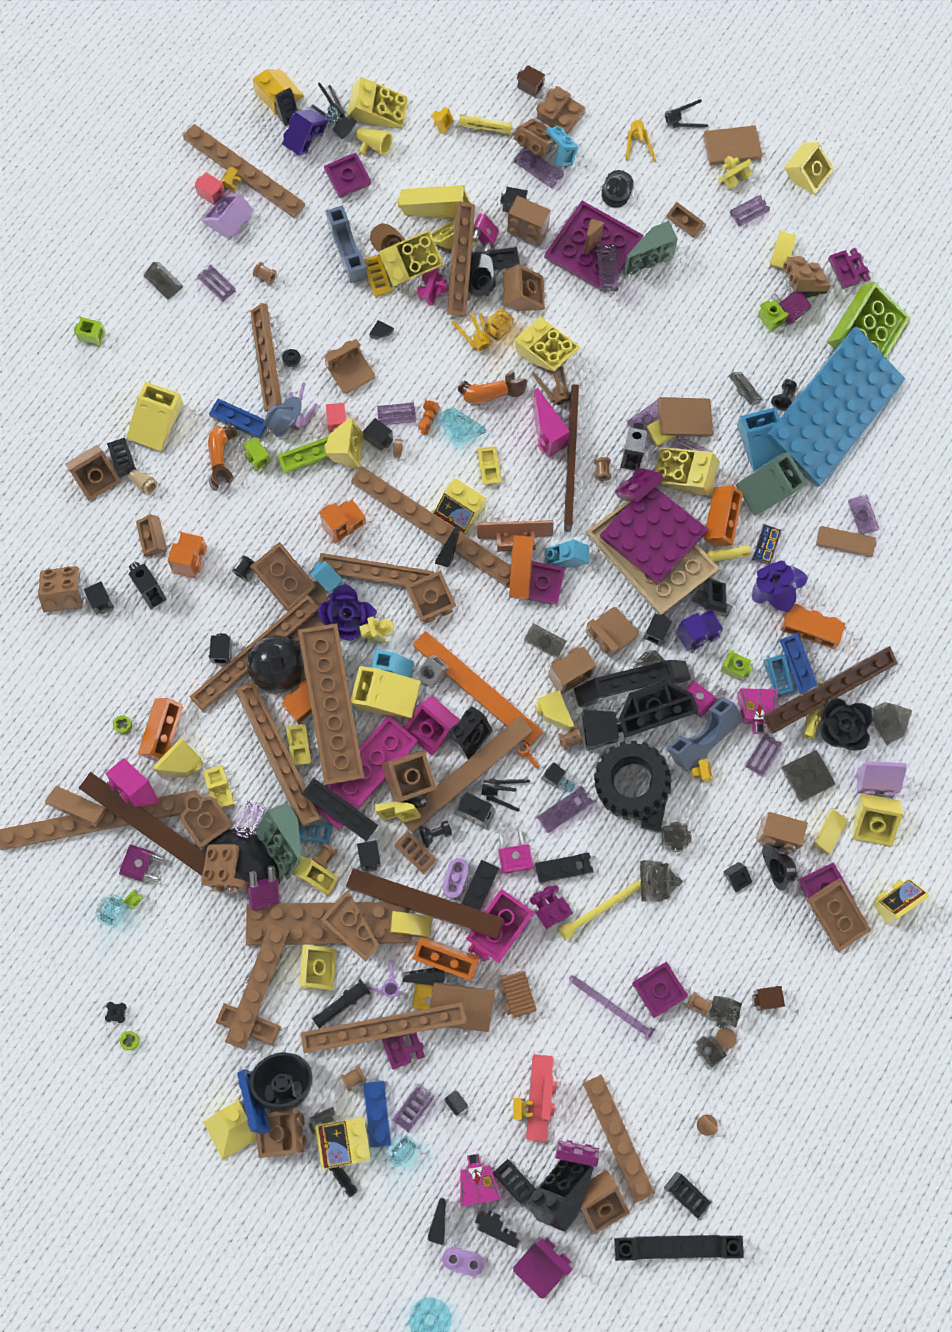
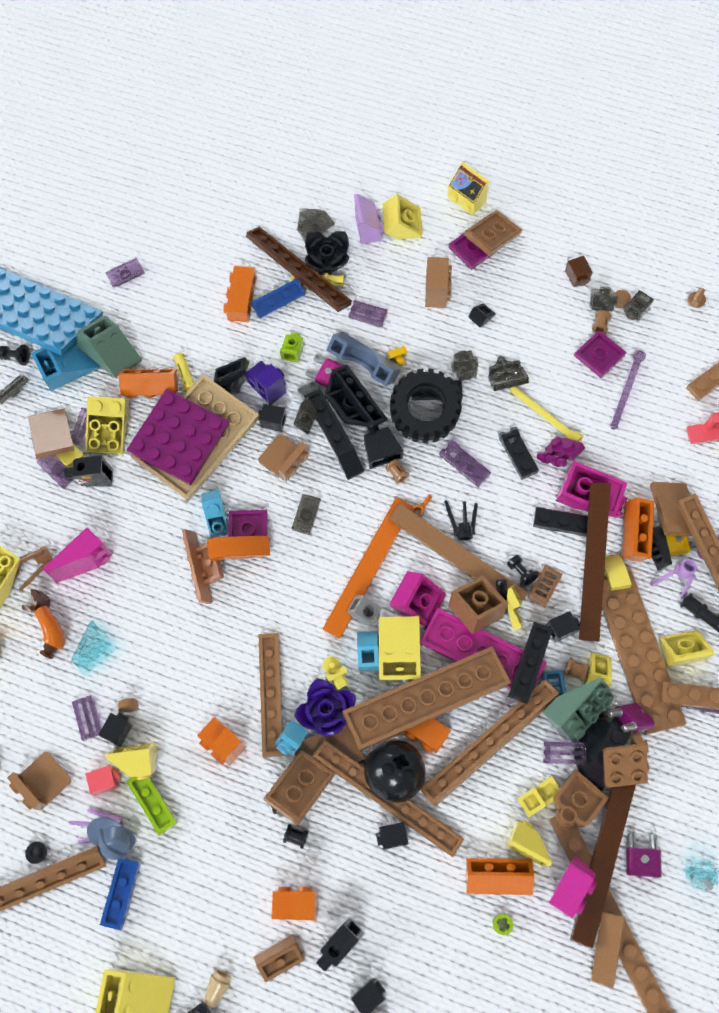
camera: 95 degrees left, 5 degrees down
lime bush [123,889,143,910] -> none
piece [208,424,237,491] -> none
lime brick [243,437,271,472] -> none
light yellow slope [286,724,311,765] -> none
medium nougat wing [320,890,380,962] -> none
medium nougat plate [351,466,511,587] -> none
medium nougat plate [405,570,456,624] -> none
orange piece [418,400,440,434] -> none
slope [433,478,486,535] -> none
black slope [435,525,461,567] -> none
lavender plate [443,858,468,899] -> none
black plate [447,706,493,760] -> none
black torso [453,792,496,830] -> none
light yellow slope [477,446,501,485] -> none
dark pink piece [498,832,534,874] -> none
medium nougat brick [498,970,537,1019] -> none
light yellow slope [535,690,574,732] -> none
black piece [540,762,575,792] -> none
medium nougat brick [548,646,597,695] -> none
reddish brown tile [563,384,579,532] -> none
medium nougat bush [594,457,612,481] -> none
magenta plate [614,468,664,502] -> none
dark pink torso [737,688,778,734] -> none
tile [751,524,781,565] -> none
dark purple brick [752,560,808,612] -> none
black piece [762,844,798,891] -> none
dark azure slope [763,654,795,696] -> none
clear smoke plate [781,750,836,803] -> none
light yellow slope [812,809,847,854] -> none
medium nougat tile [816,526,876,557] -> none

